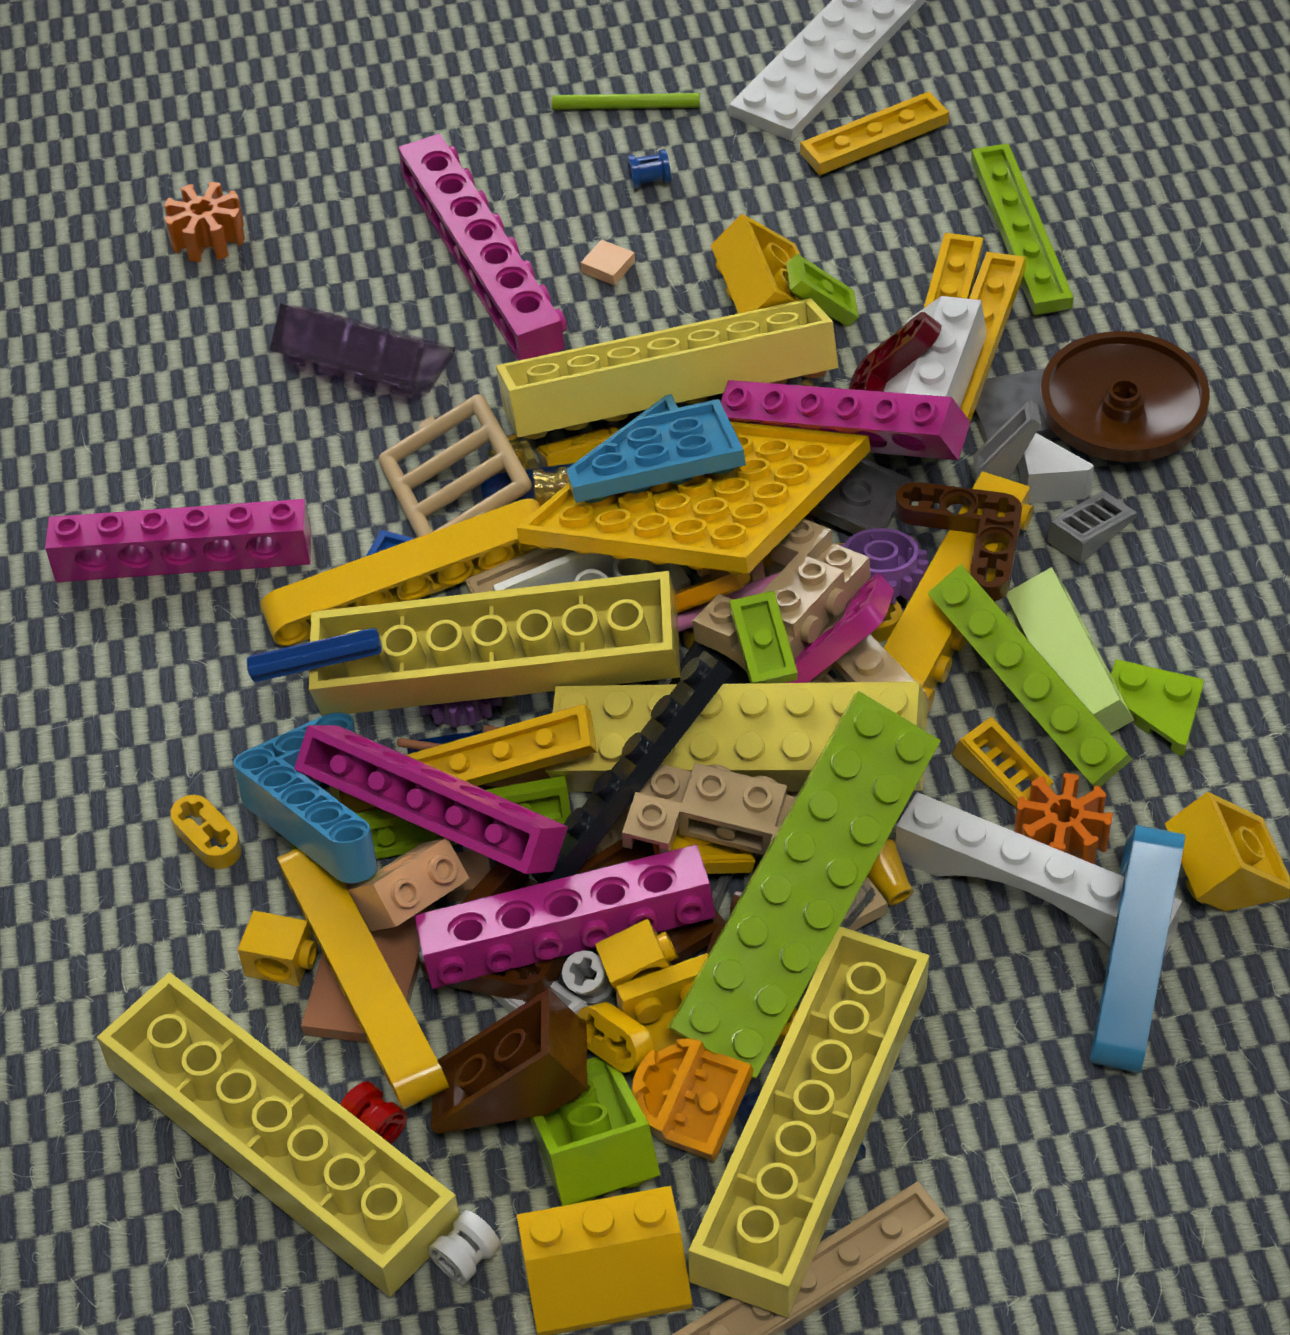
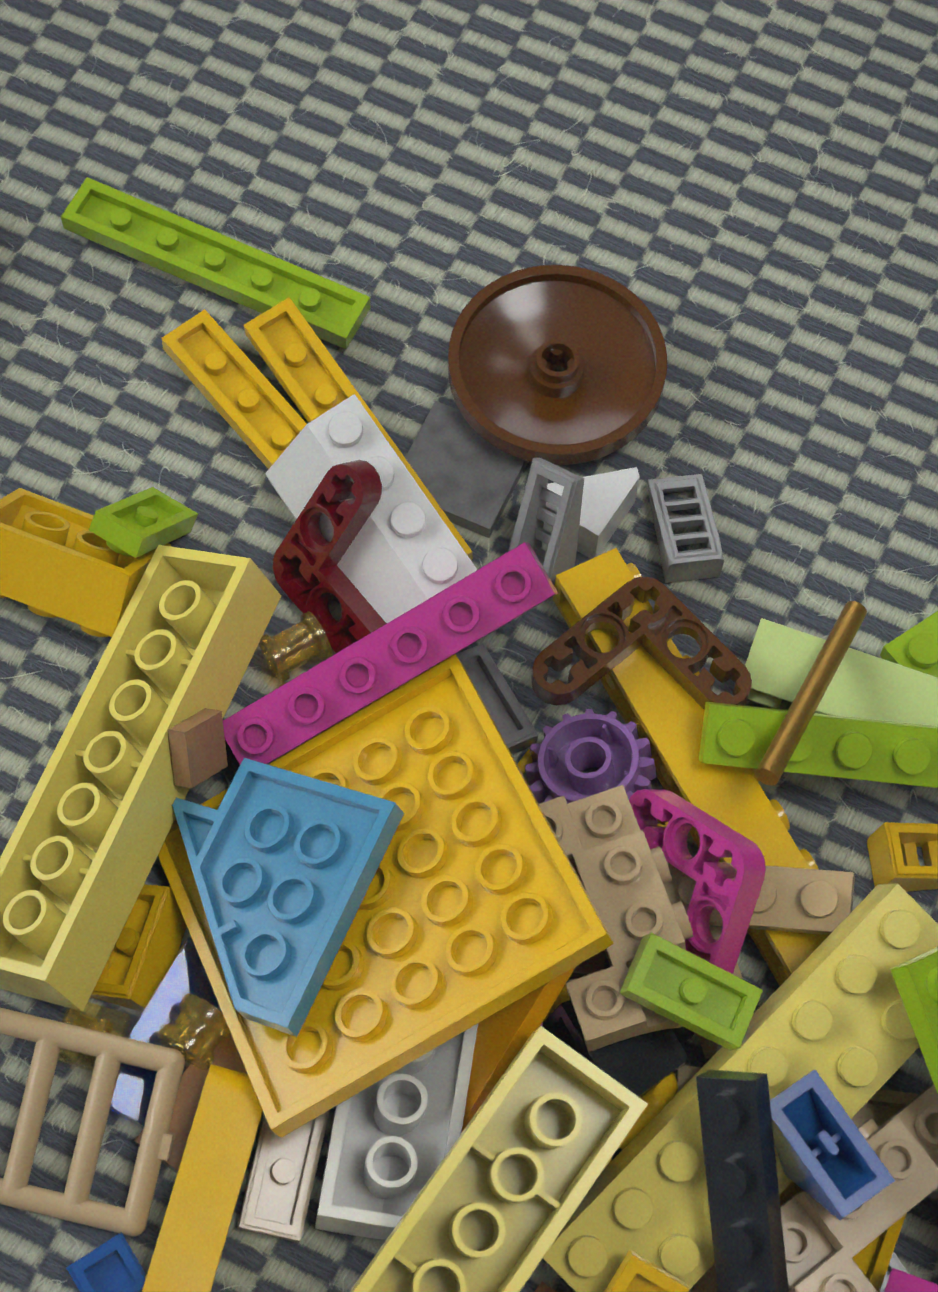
camera: 60 degrees left, 15 degrees up
none -> medium nougat tile [168,708,228,789]
none -> pearl gold bar [755,601,867,786]
none -> blue slope [770,1069,895,1220]

